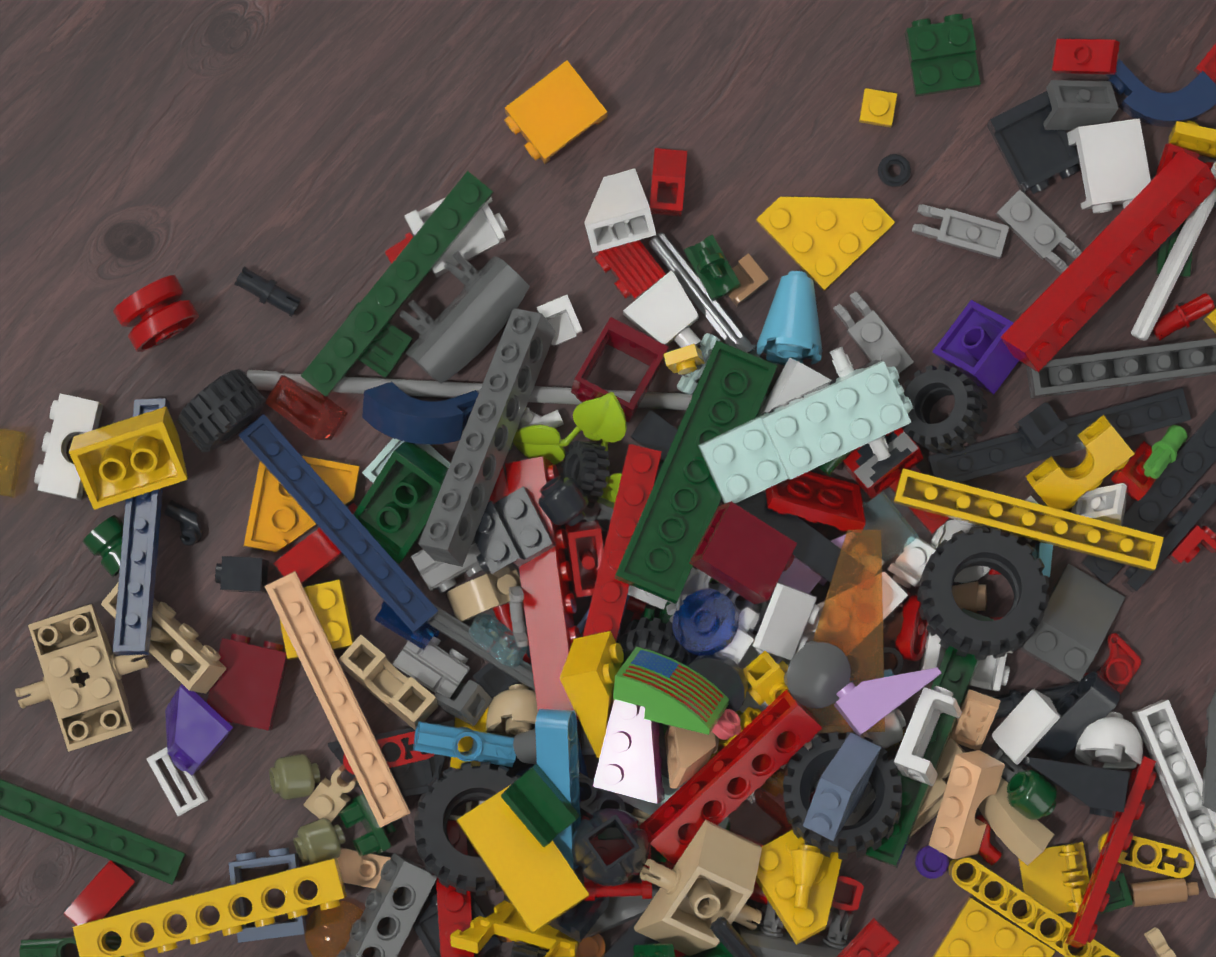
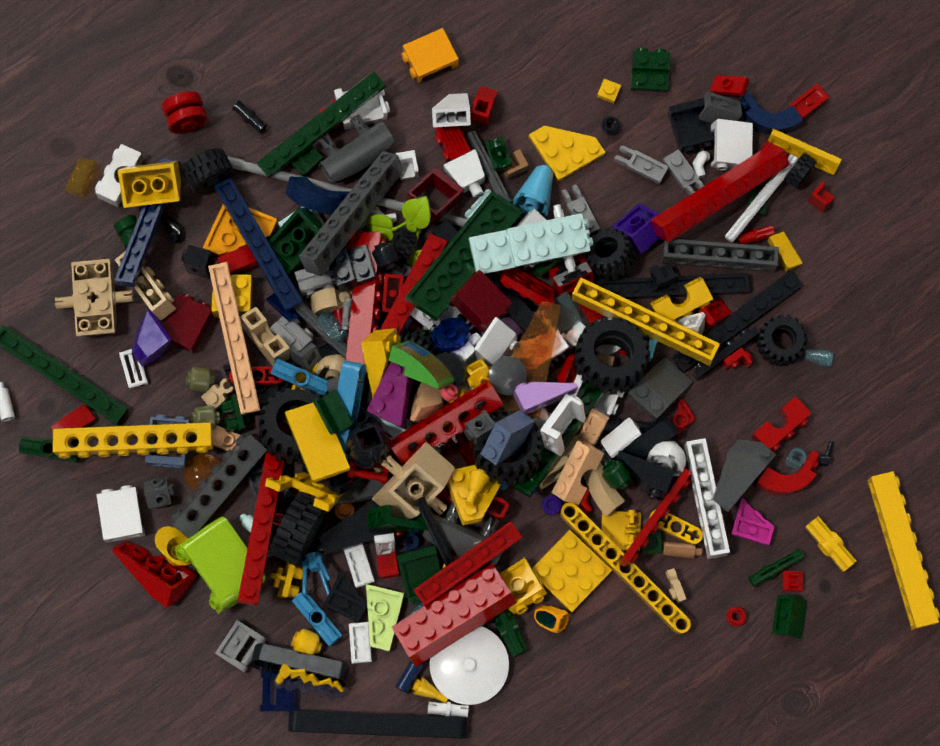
camera: 10 degrees right, 10 degrees down
clear red slope [265,375,348,440] -> none
yellow plate [663,344,705,375] -> none
bright green axle [1143,425,1188,479] -> none
none -> dark grey brick [464,410,495,446]
none -> white arm [693,151,710,178]

